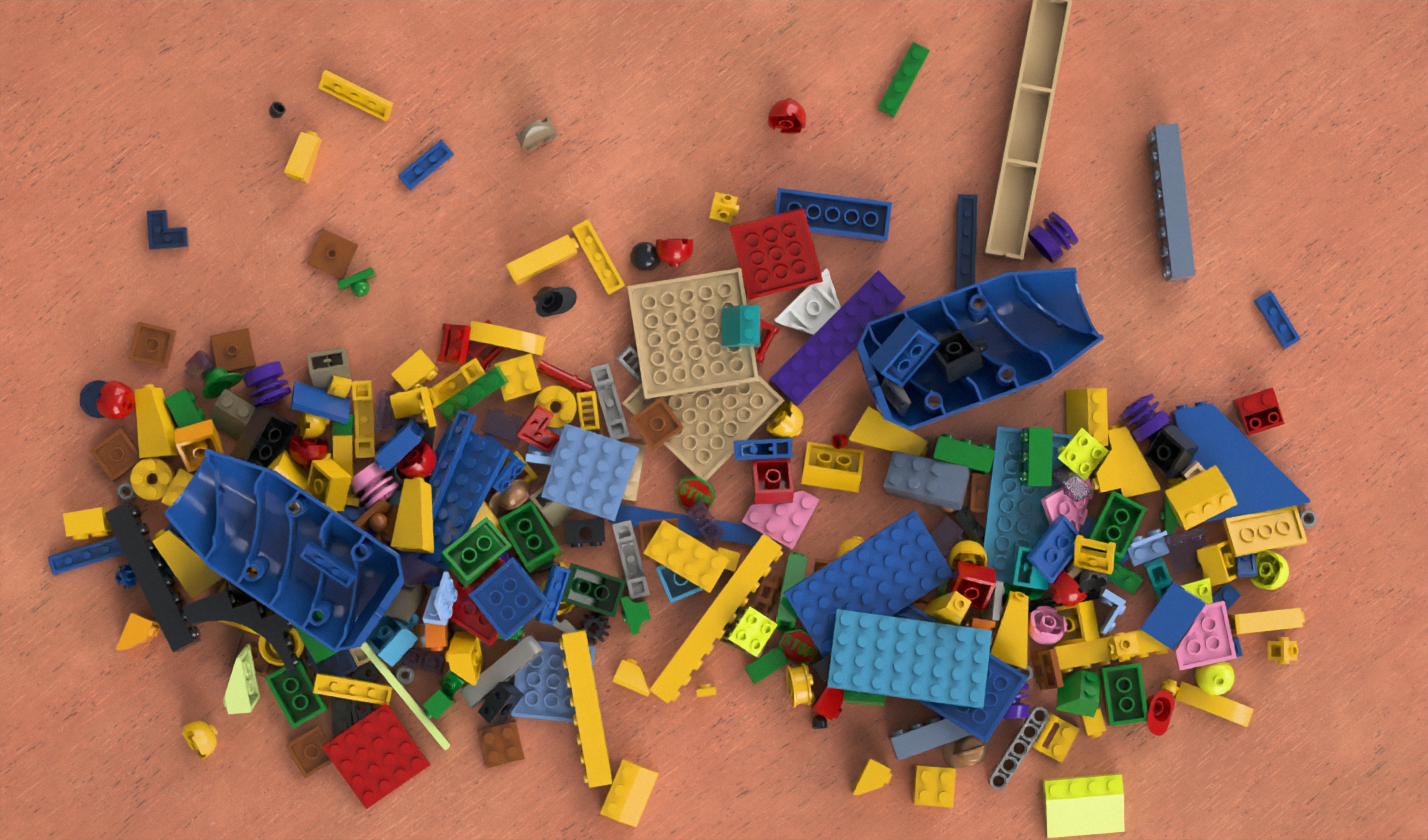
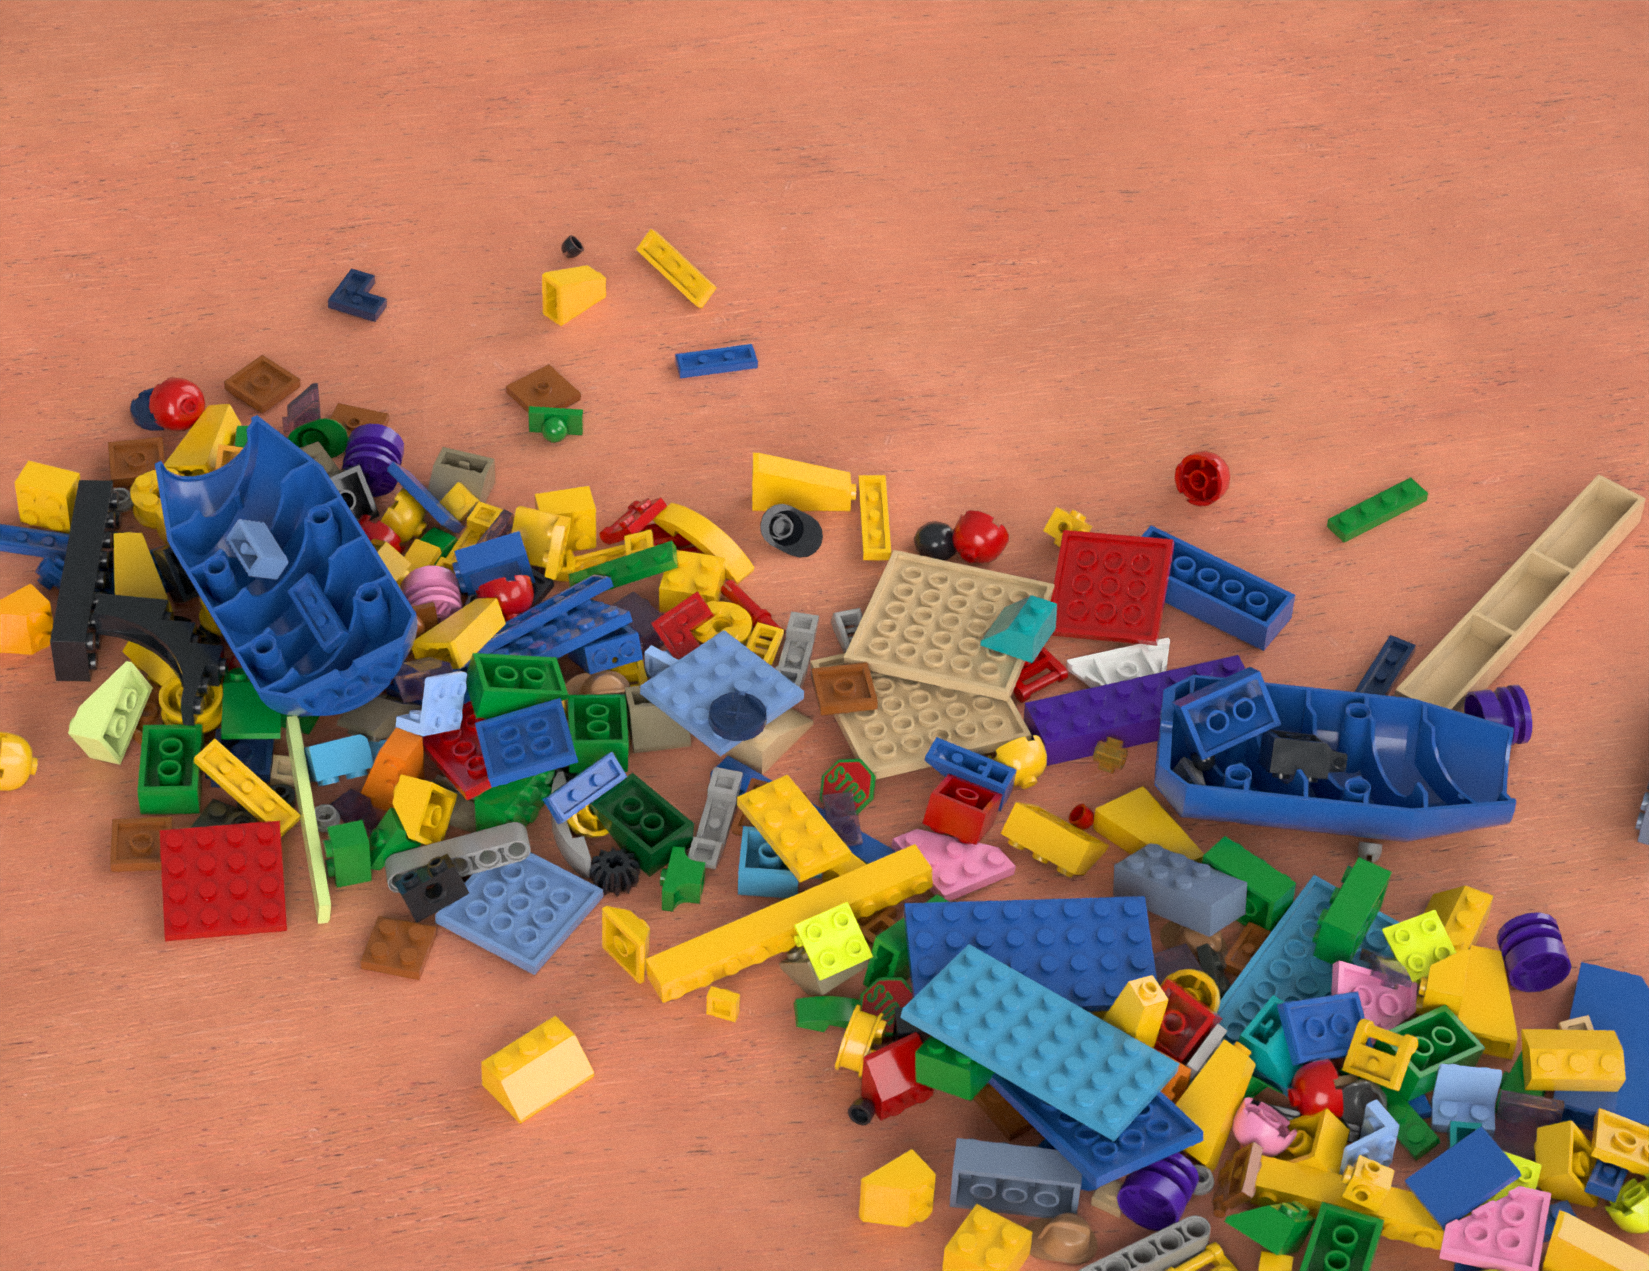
camera: 25 degrees right, 40 degrees down
dark tan slope [515,117,557,152] -> none
yellow brick [559,629,613,788] -> none
black brick [565,518,606,548] -> none
black hinge [1144,423,1199,480] -> none
none -> medium blue brick [226,519,289,580]
none -> dark blue tile [709,692,767,741]
none -> clear yellow gear [1093,737,1128,774]

